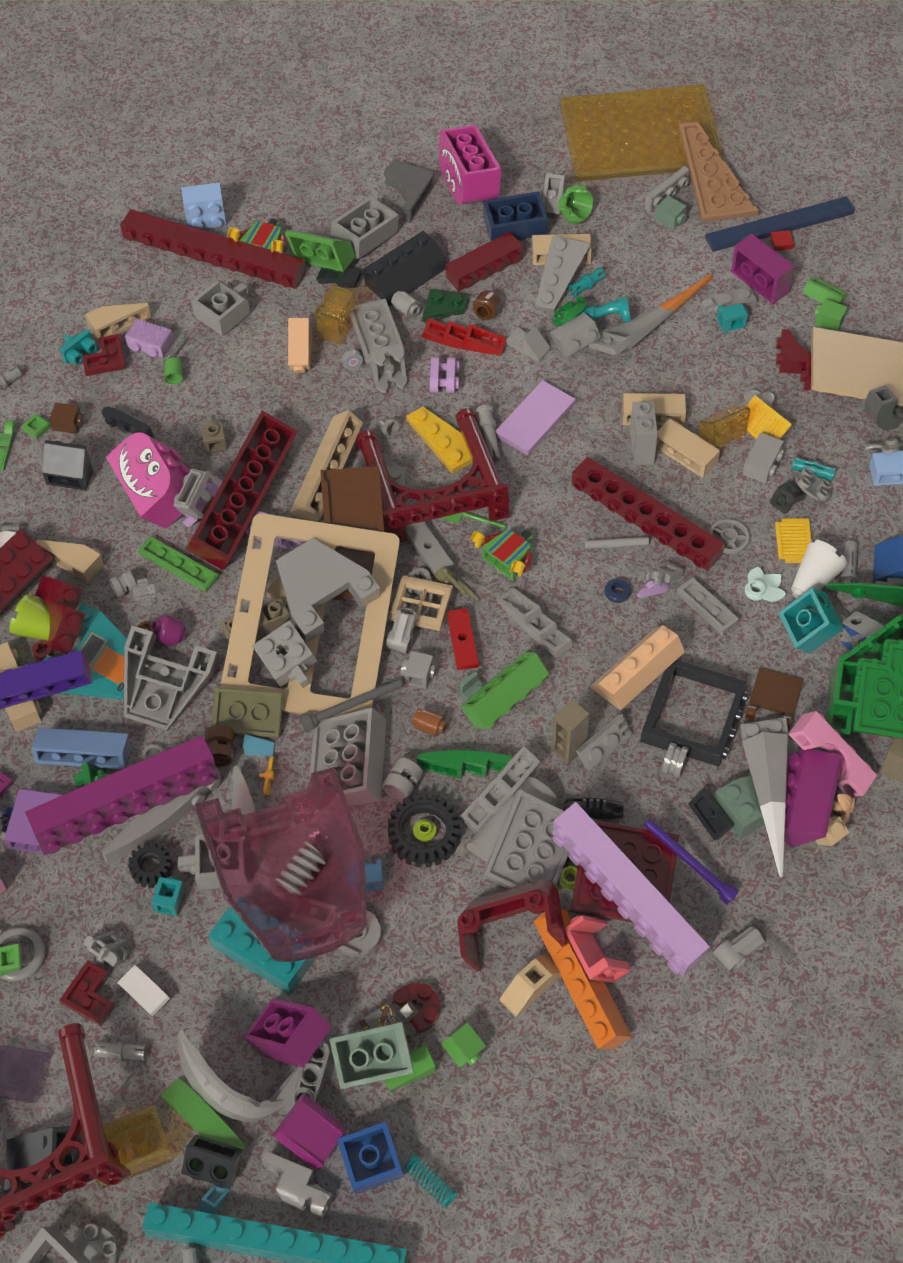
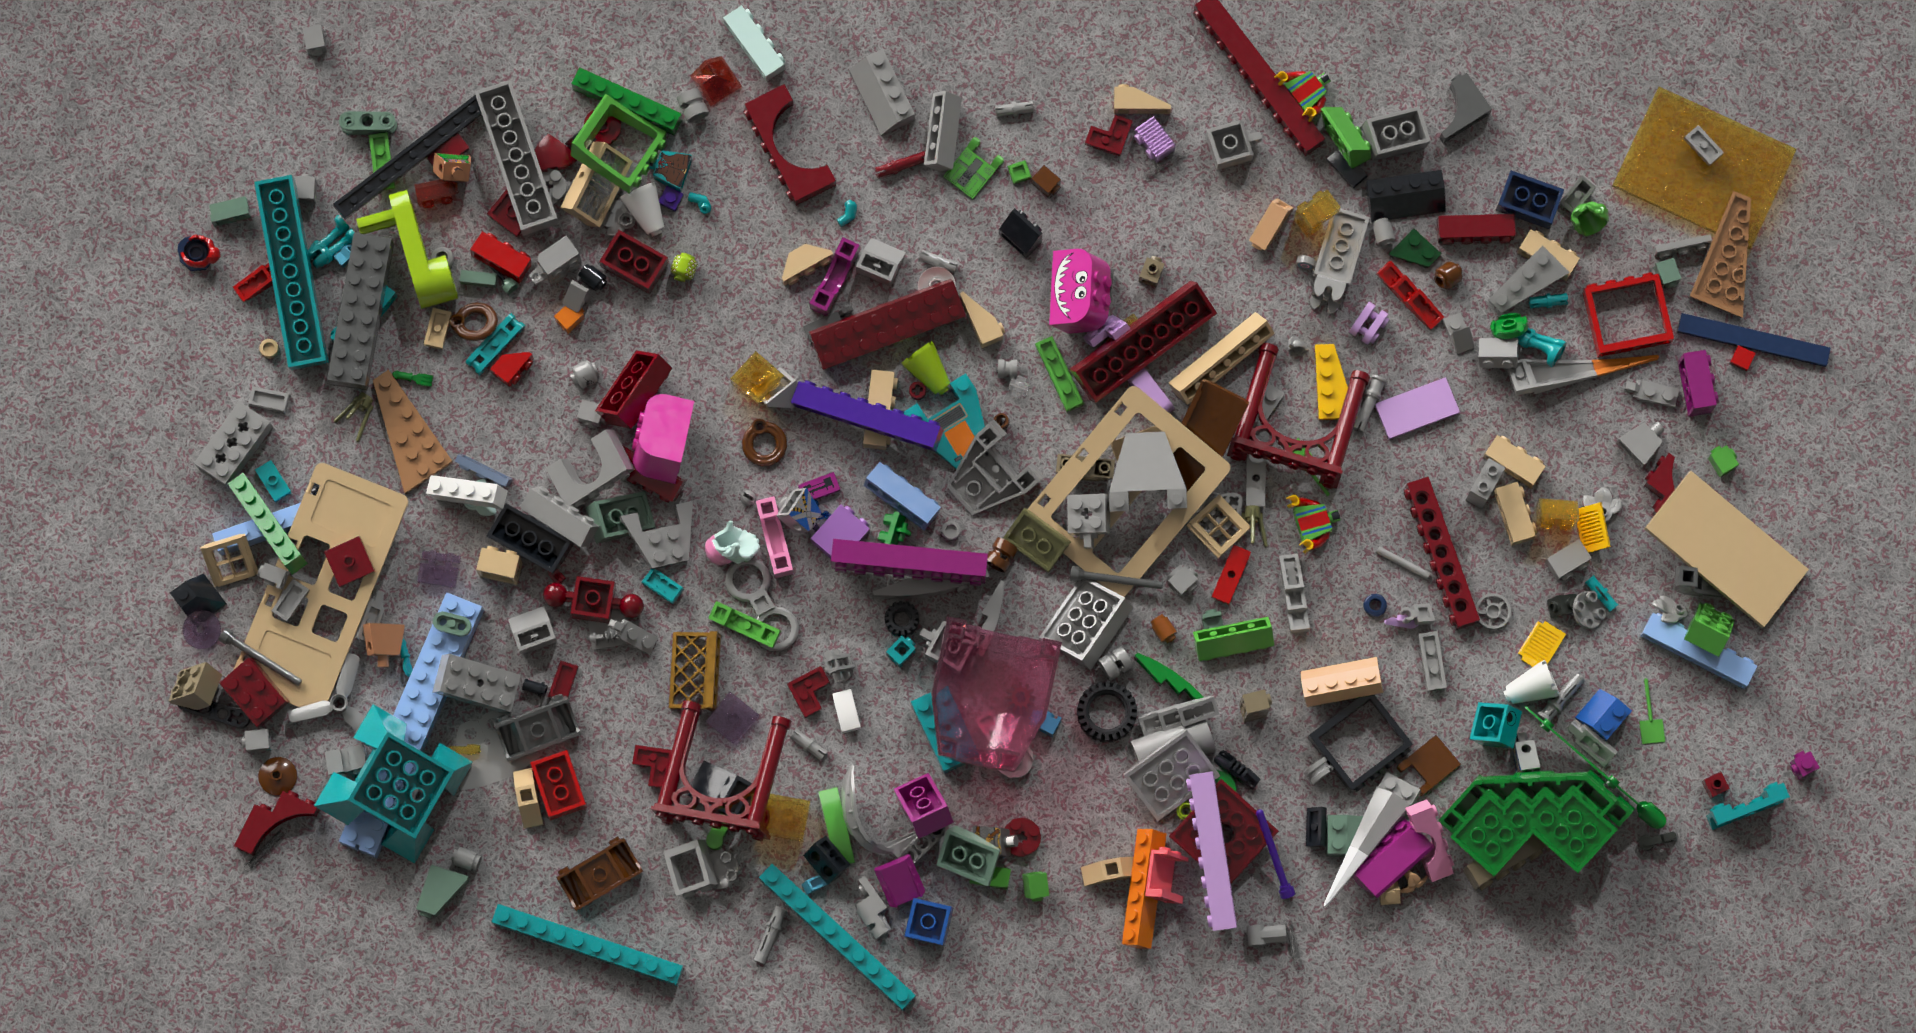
camera: 30 degrees right, 20 degrees up
dark red arch [35,575,86,654] -> none
teal hips [59,329,97,366] -> none
black hinge [101,406,155,439] -> none
magenta head [151,615,186,646] -> none
bright green beam [164,358,183,385] -> none
light grey window [173,469,220,519] -> none
light blue brick [181,182,226,229] -> none
medium azure piece [243,734,275,756] -> none
yellow piece [259,756,275,795] -> none
light grey piece [275,841,326,895] -> none
light grey piece [386,608,417,655] -> none
teal piece [403,1154,457,1208] -> none
lime plate [413,819,437,842] -> none
dark pink brick [439,125,501,205] -> none
dark red windscreen [457,879,567,971] -> none
light grey hinge [576,714,632,770] -> none
teal brick [716,303,749,333] -> none
light aqua plate [745,567,786,602] -> none
bright green slope [803,277,849,304] -> none
none -> bright green leg [706,813,729,850]
none -> red window [1582,272,1674,357]
none -> light grey torso [1616,422,1665,469]
none -> light grey plate [1684,125,1724,166]

